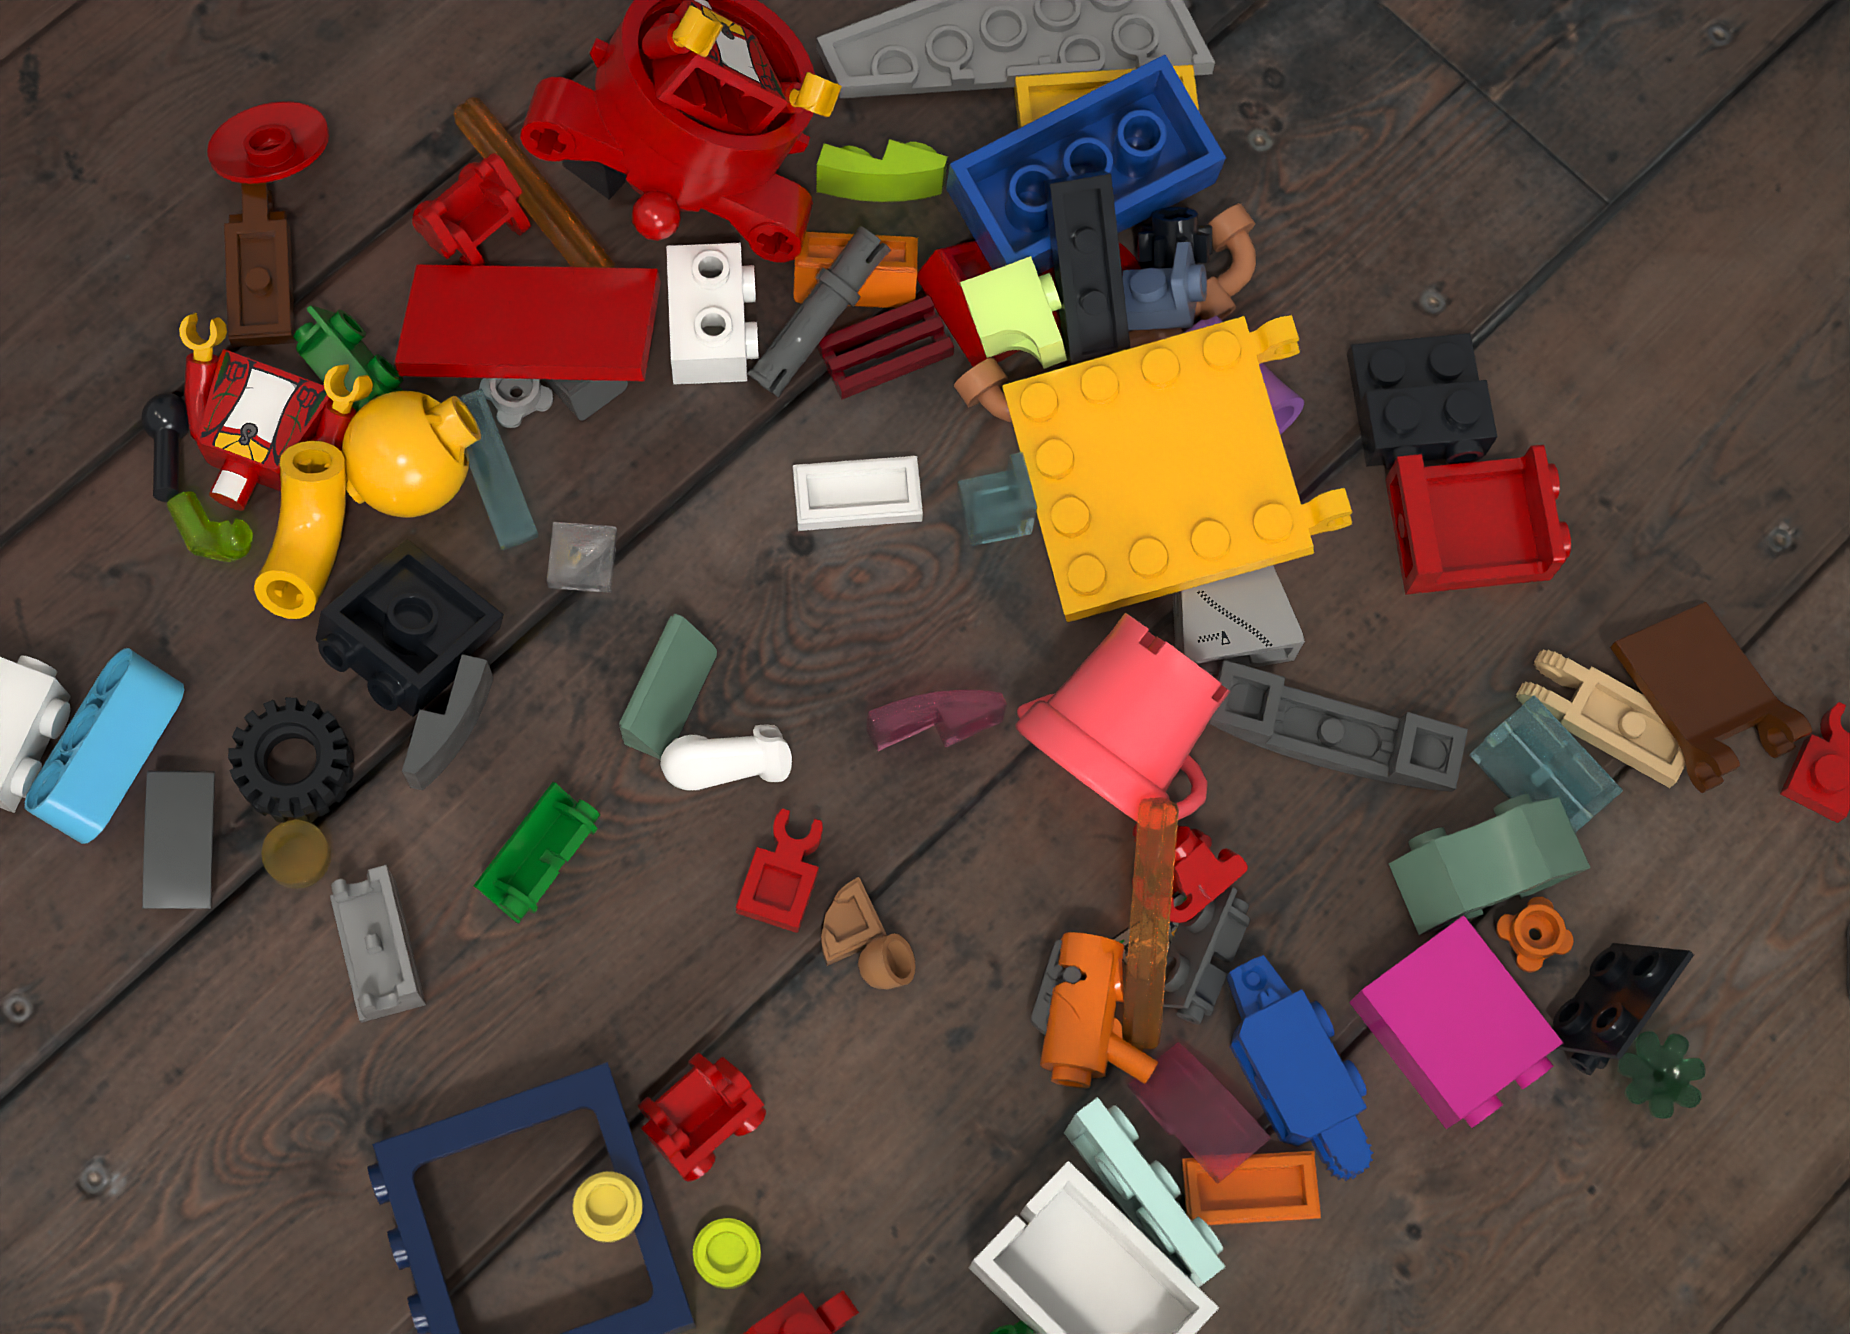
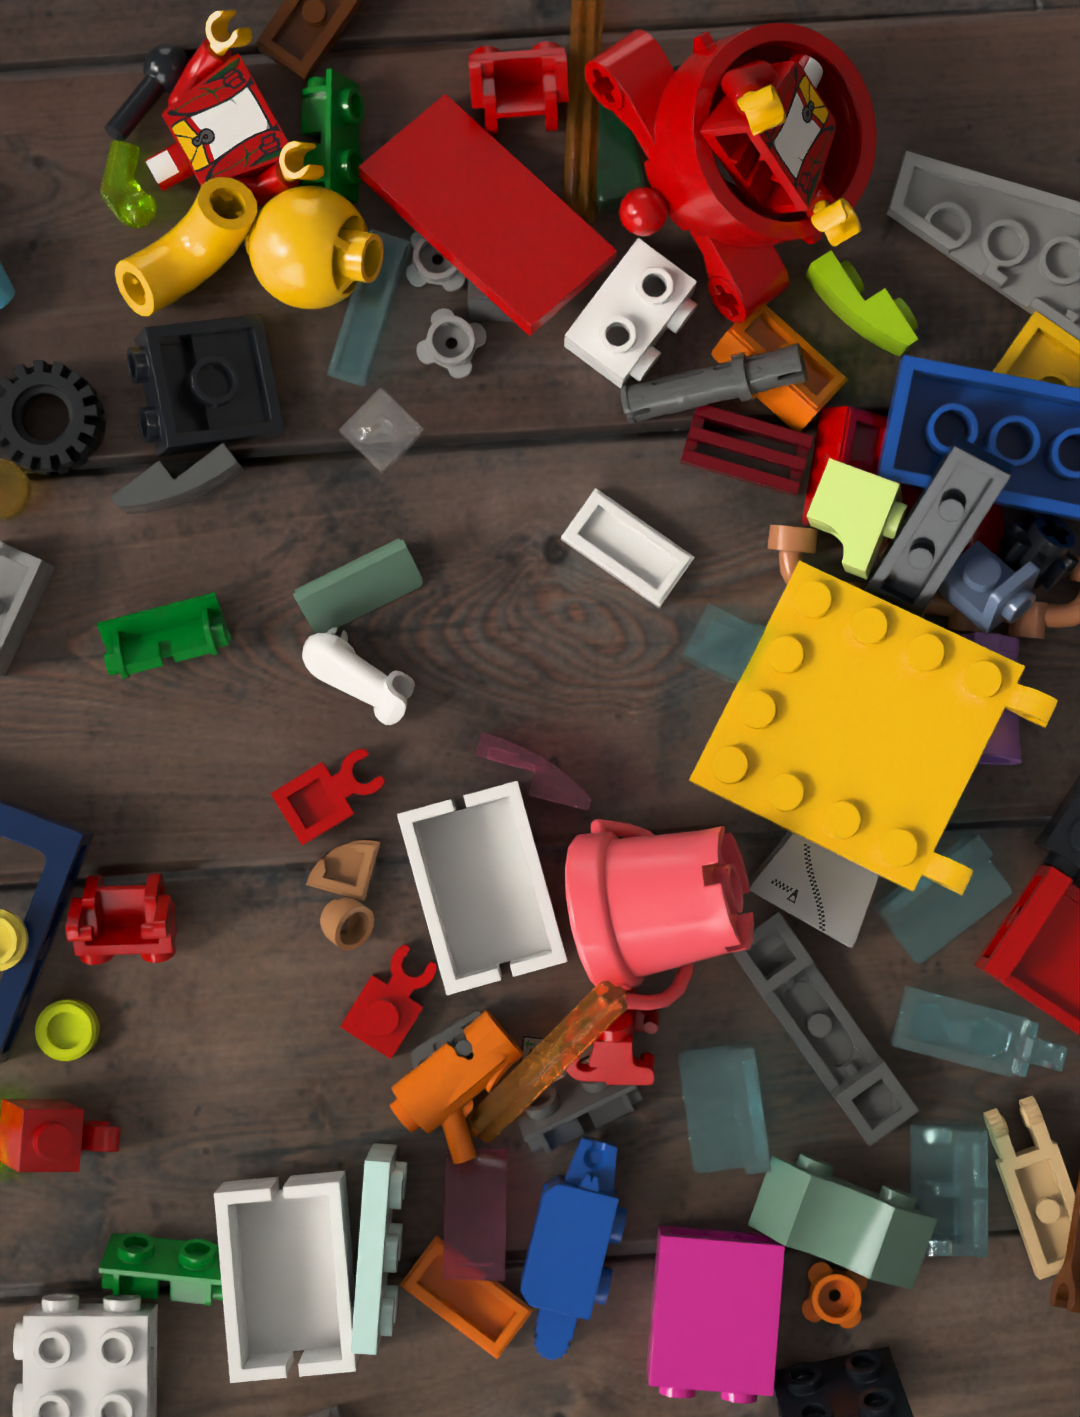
camera: 50 degrees right, 15 degrees up
none -> red plate [340,943,438,1059]
none -> white piece [397,781,567,995]
none -> light grey plate [416,308,487,379]
none -> clear green slope [596,102,645,215]
none -> clear light blue panel [678,1042,771,1175]
none -> clear light blue panel [872,834,1012,963]
none -> clear light blue hinge [890,985,1068,1078]

